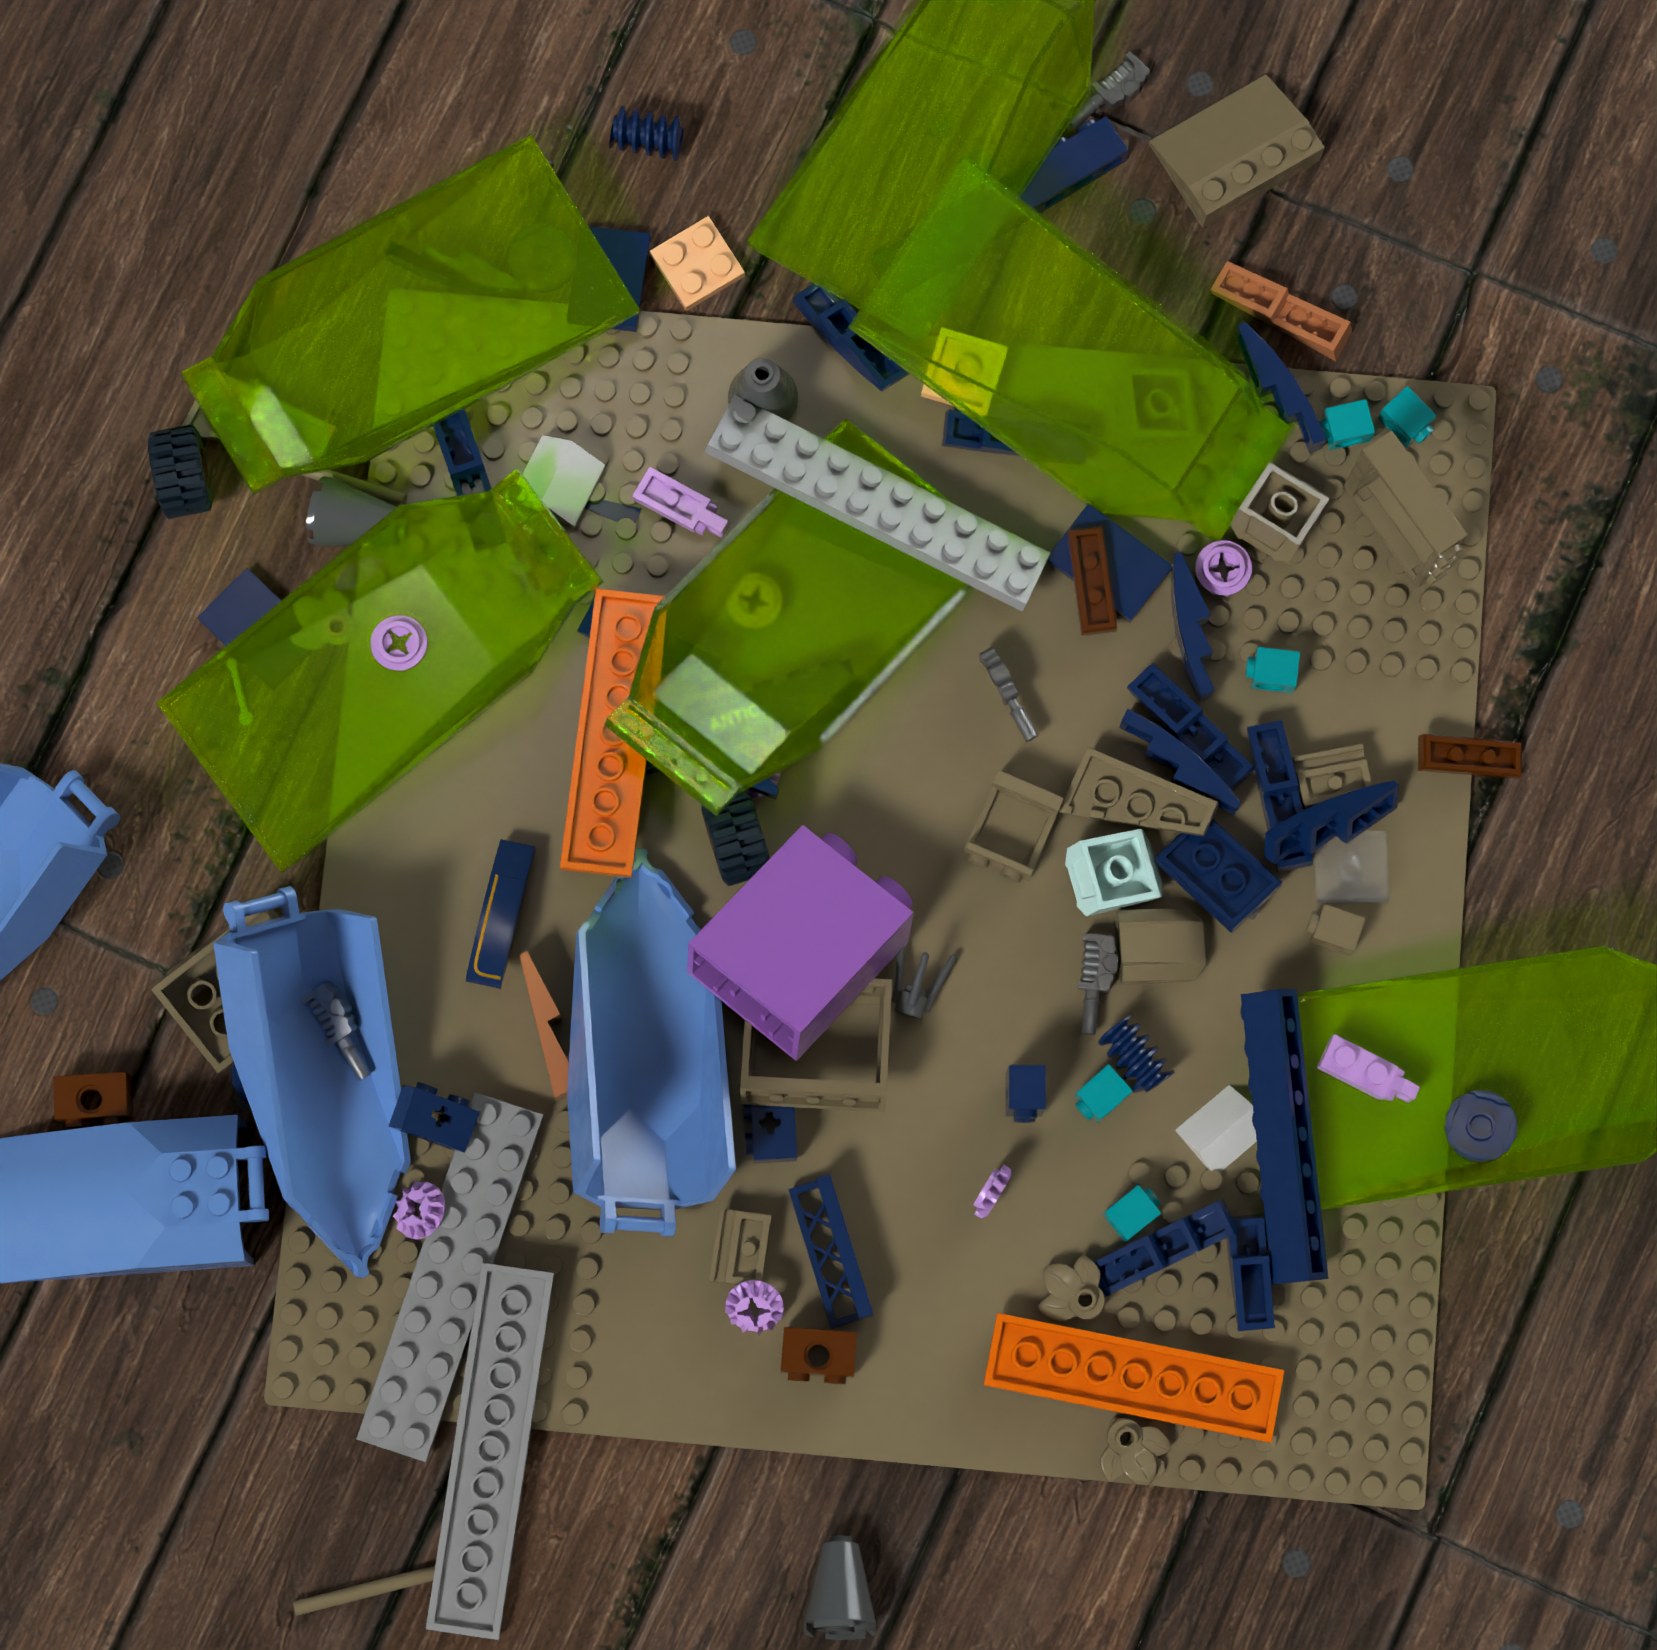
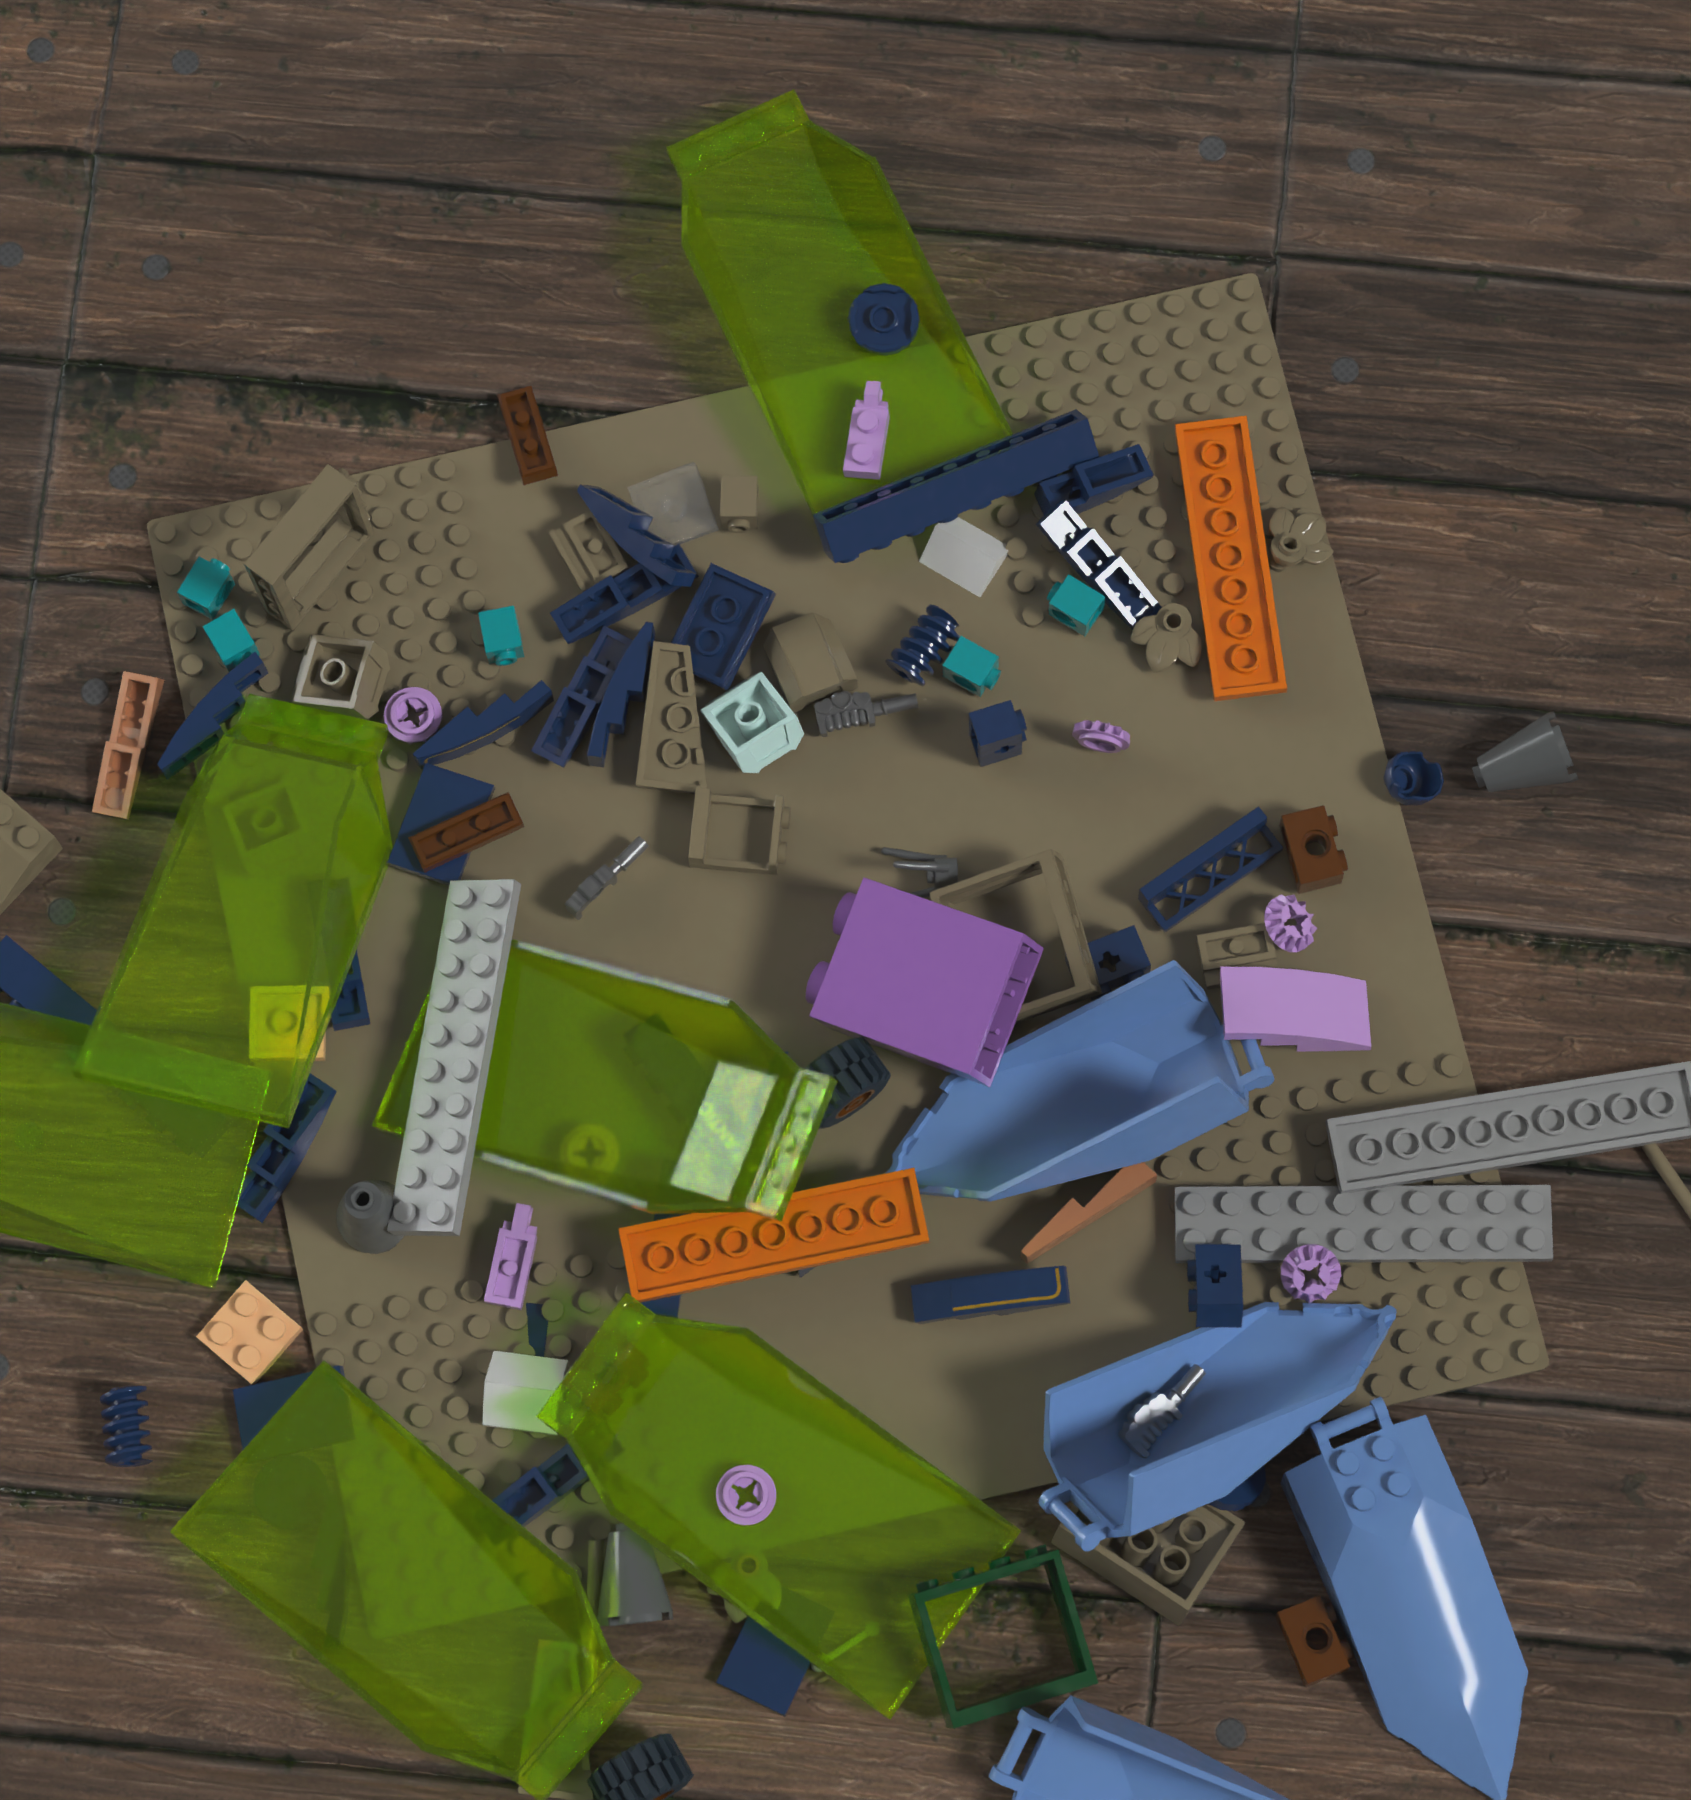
camera: 100 degrees left, 5 degrees down
none -> dark green window [907,1544,1098,1729]
none -> lavender slope [1220,967,1371,1052]
none -> dark blue hair [1383,751,1444,806]

